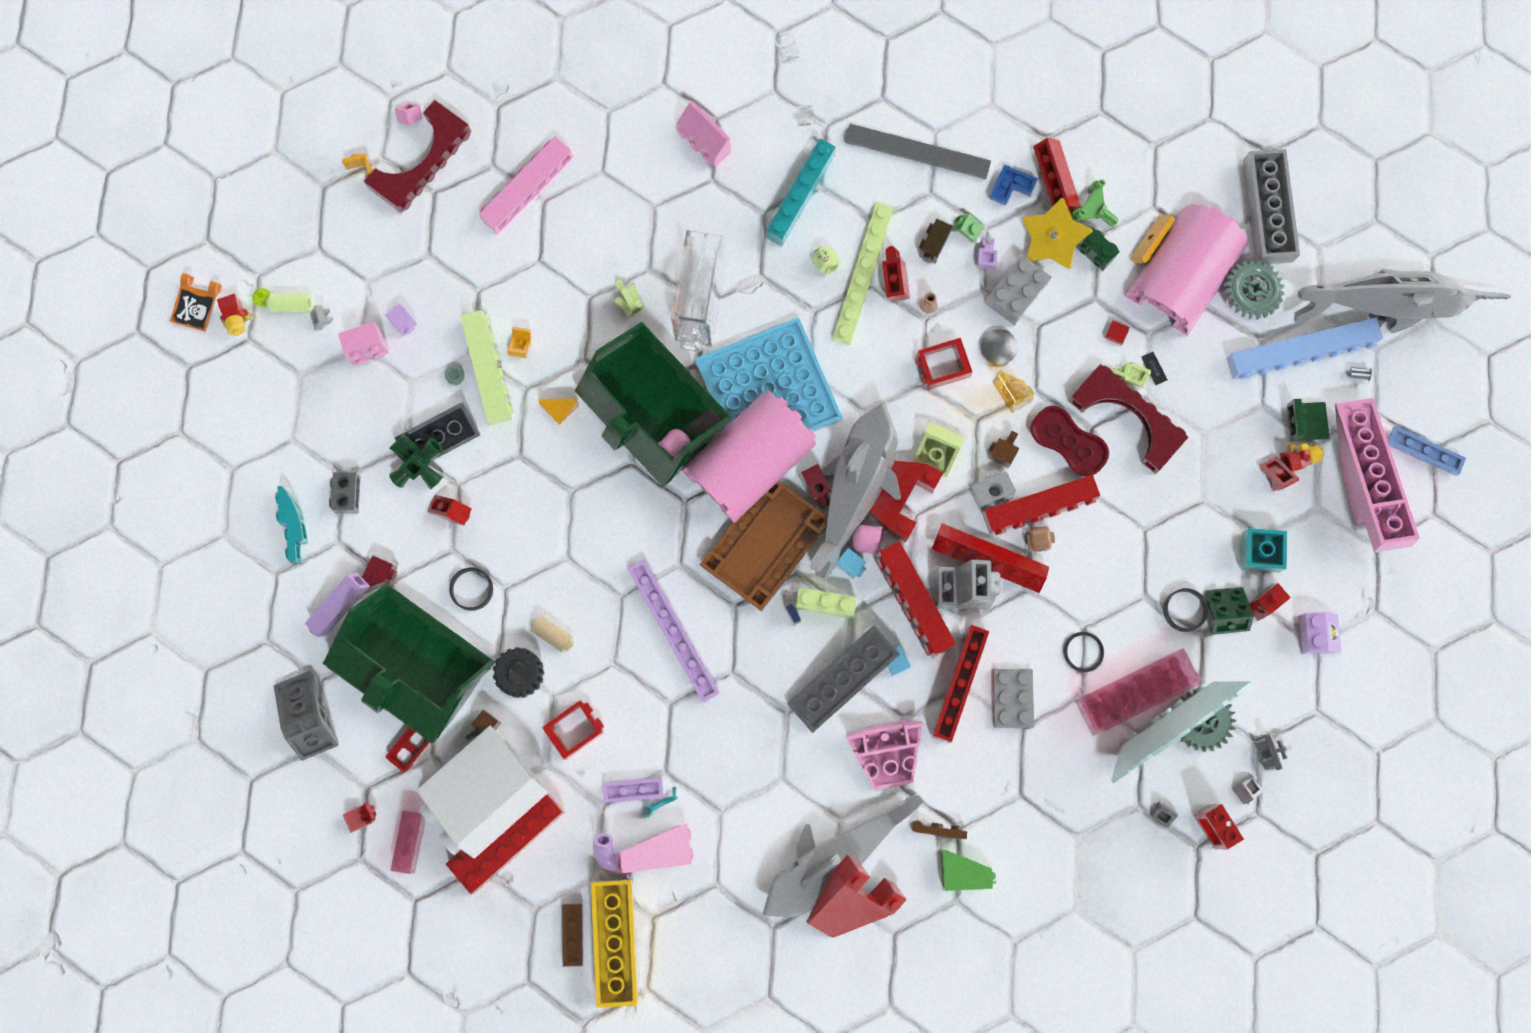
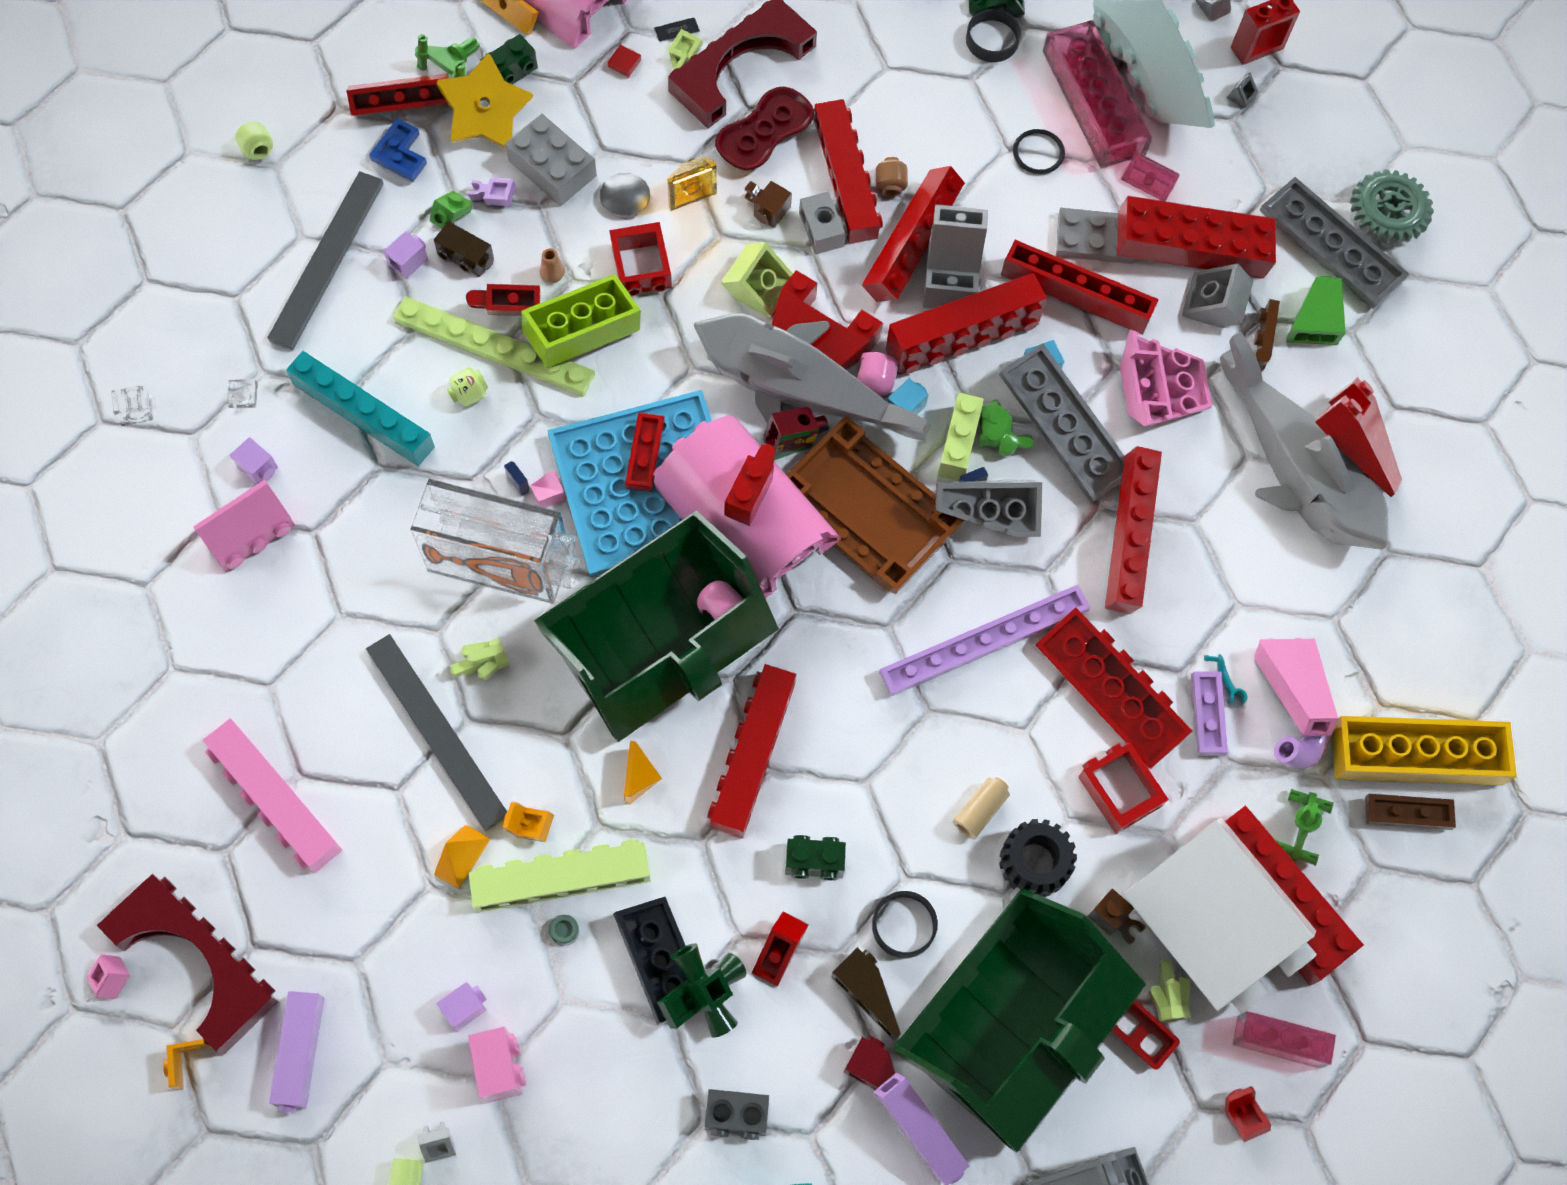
camera: 90 degrees left, 10 degrees down
none -> lavender brick [230,436,278,484]
none -> yellowish green head [235,121,273,160]
none -> lavender brick [269,991,325,1114]
none -> dark grey tile [366,634,507,832]
none -> lavender brick [384,231,428,279]
none -> light orange slope [434,824,491,890]
none -> dark blue tile [504,461,530,496]
none -> lime brick [521,274,641,368]
none -> bright pink slope [530,470,565,510]
none -> red tile [625,412,665,493]
none -> red brick [707,664,797,838]
none -> red brick [724,444,775,526]
none -> dark green brick [785,835,846,881]
none -> dark brown slope [831,947,901,1041]
none -> light grey wedge [936,480,1043,537]
none -> bright green animal [978,399,1034,457]
none -> red plate [1035,607,1193,769]
none -> red brick [1105,446,1162,614]
none -> red brick [1117,196,1276,278]
none -> clear pink slope [1121,152,1180,201]
none -> yellowish green rock [1148,959,1191,1022]
none -> light grey slope [1182,264,1254,328]
none -> flat silver plate [1259,177,1409,309]
none -> bright green axle [1276,788,1334,866]
none -> sand green gear [1350,169,1434,244]

